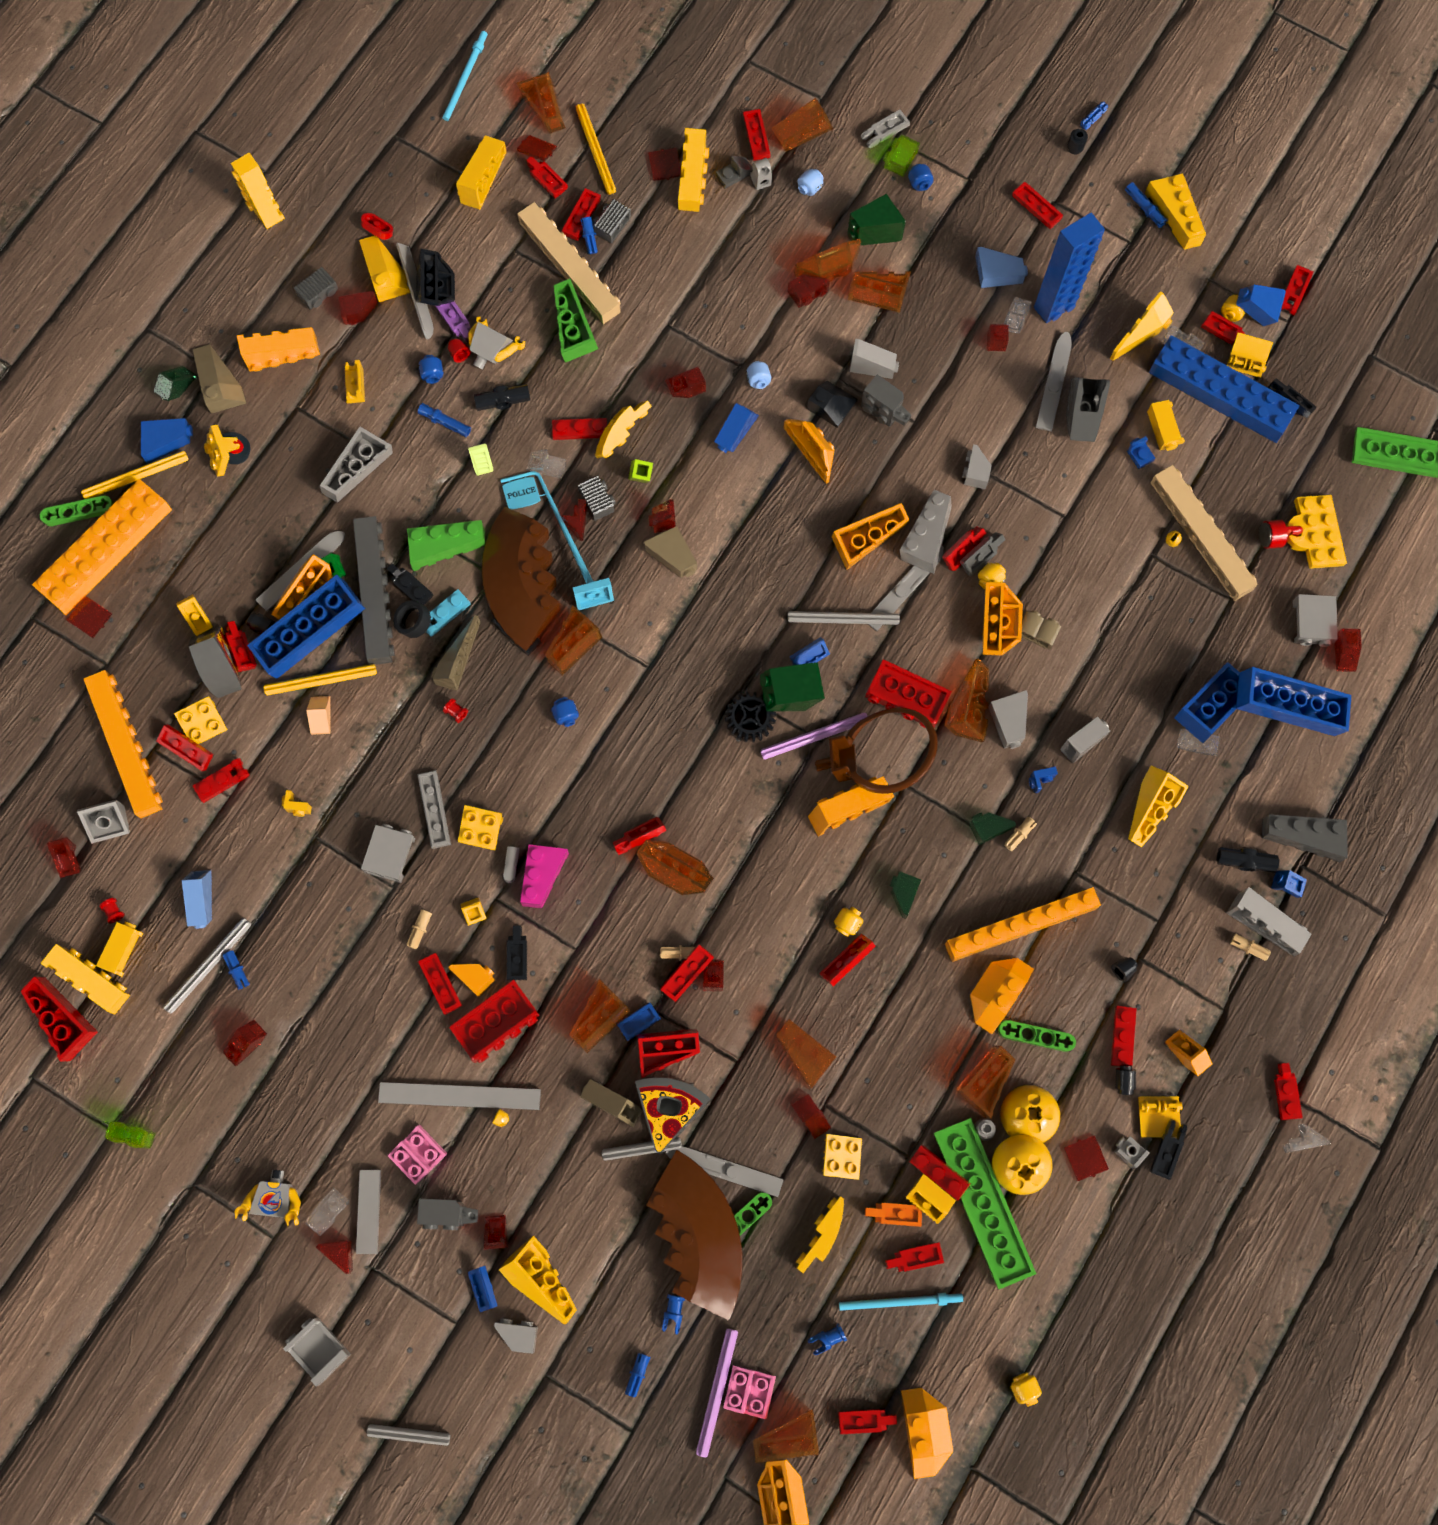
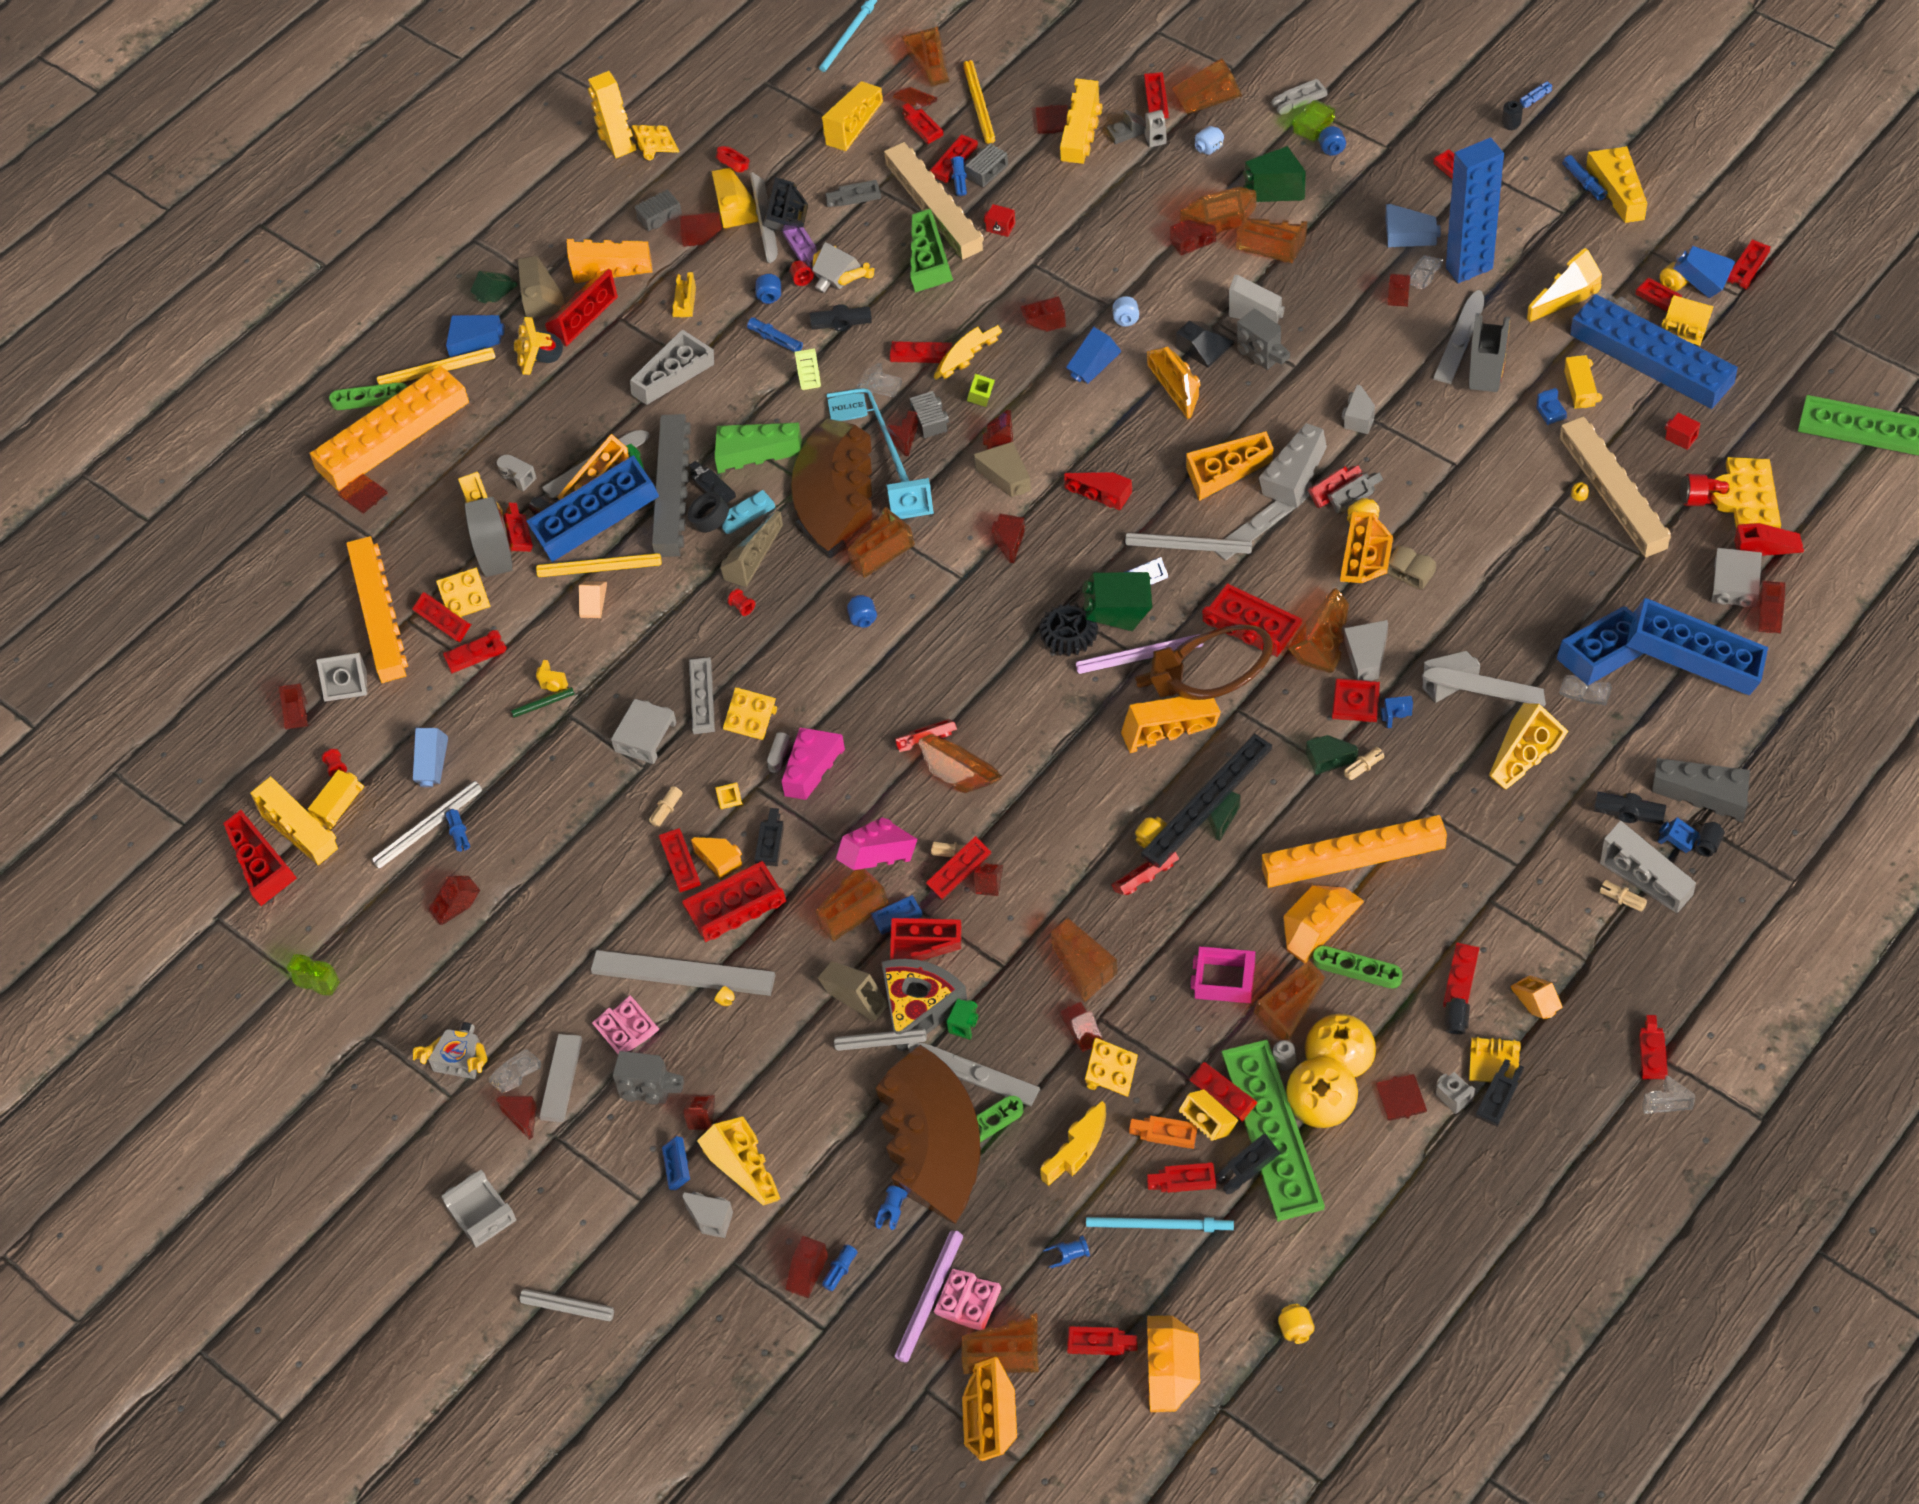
camera: 15 degrees right, 20 degrees down
black hat [1111,957,1138,983] -> none
black hinge [1268,378,1316,418] -> none
none -> light grey leg [497,455,536,492]
none -> dark green bar [511,687,575,718]
none -> red slope [545,268,618,347]
none -> yellow hinge [632,125,679,161]
none -> clear red slope [785,1236,828,1298]
none -> dark grey hinge [826,180,881,207]
none -> dark pink wedge [836,817,917,870]
none -> green brick [947,999,978,1040]
none -> red brick [984,204,1016,237]
none -> clear red slope [992,513,1025,563]
none -> red slope [1064,472,1132,510]
none -> black tile [1141,733,1272,868]
none -> dark pink window [1191,947,1255,1003]
none -> black hinge [1215,1133,1281,1195]
none -> red plate [1332,679,1380,722]
none -> light grey piece [1422,667,1546,707]
none -> red brick [1665,412,1701,450]
none -> black brick [1695,822,1725,857]
none -> red slope [1734,523,1804,556]

